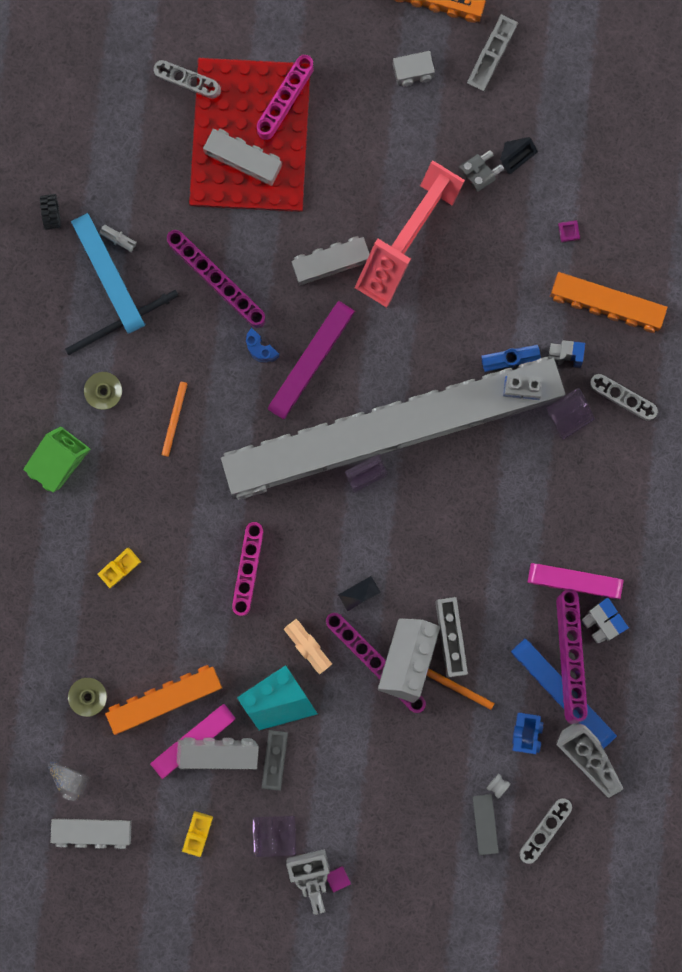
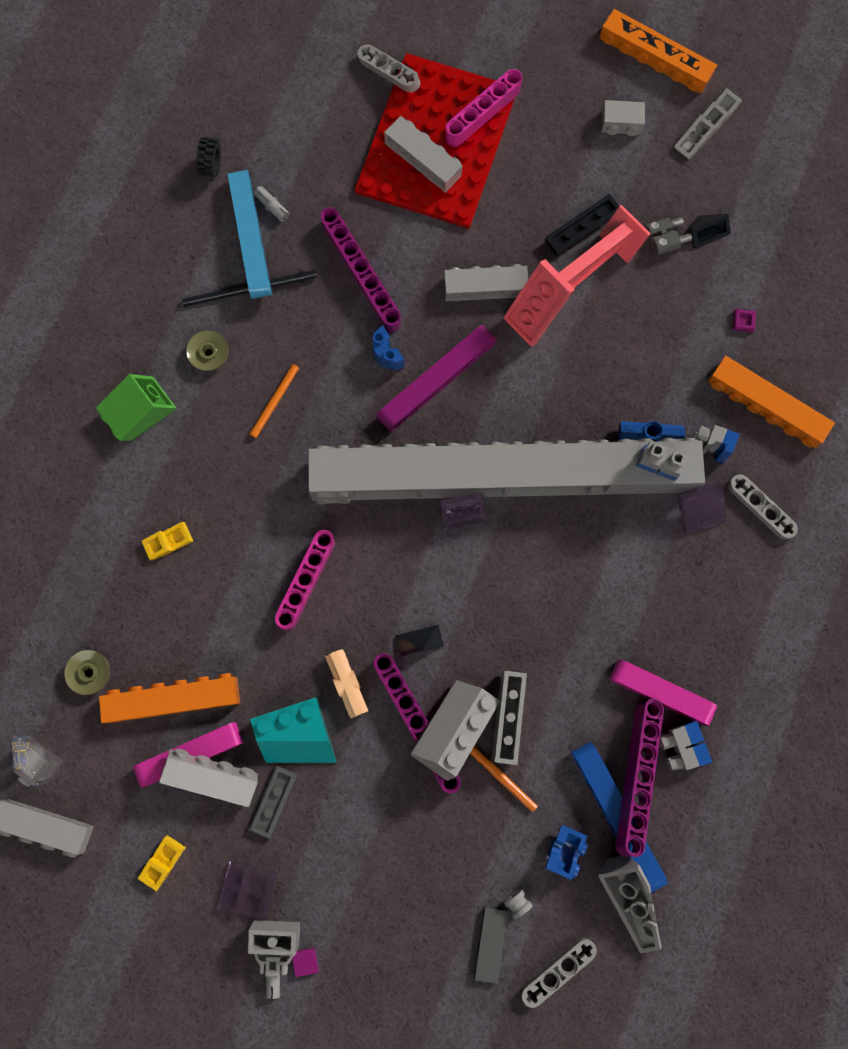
camera: 10 degrees right, 5 degrees down
none -> black plate [544,194,619,256]

